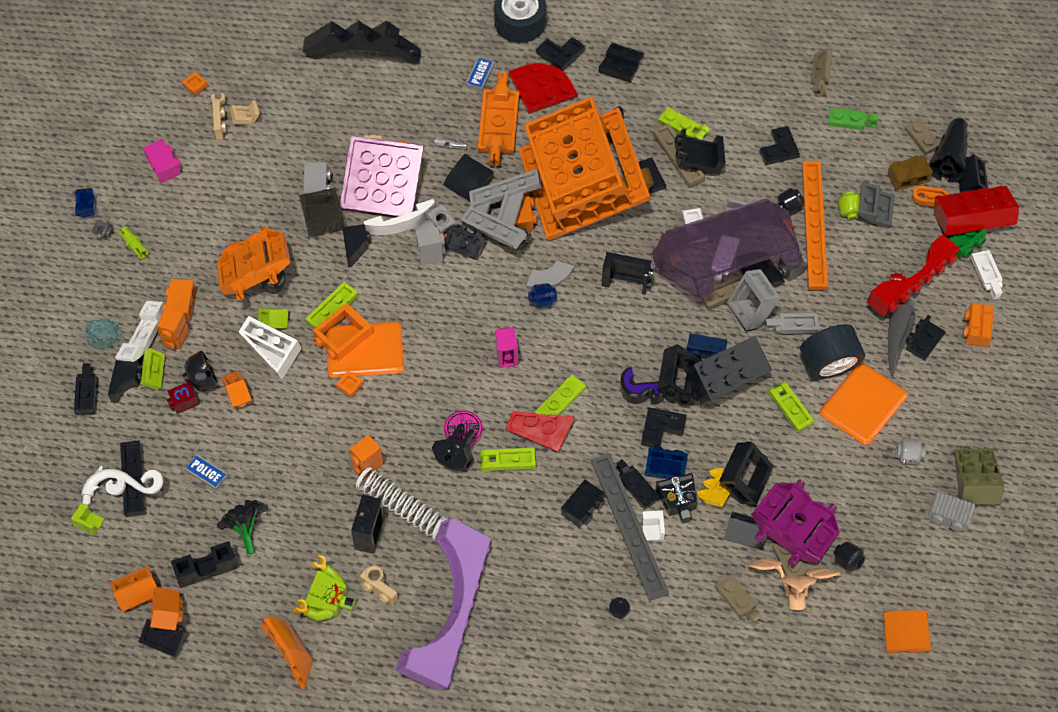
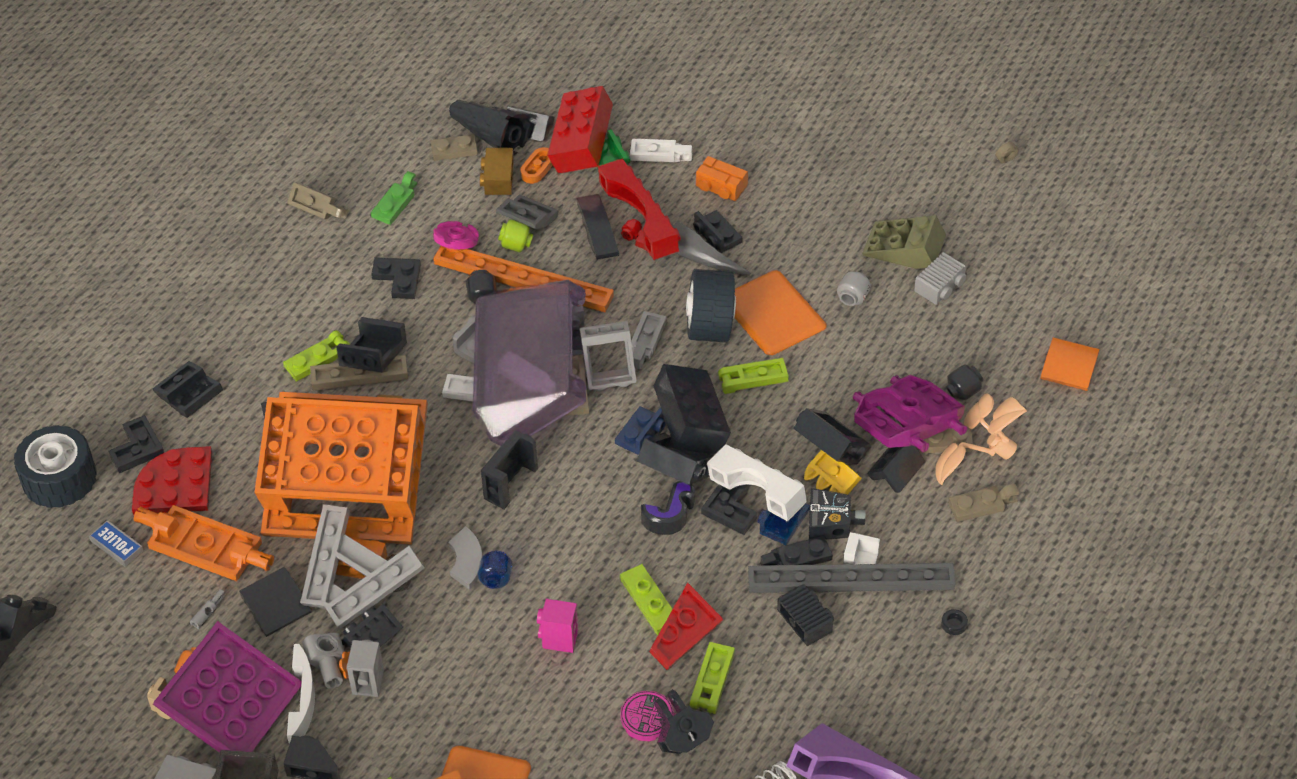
camera: 70 degrees left, 10 degrees down
none -> dark pink tile [433,221,479,249]
none -> black slope [576,194,619,260]
none -> white arch [707,444,807,521]

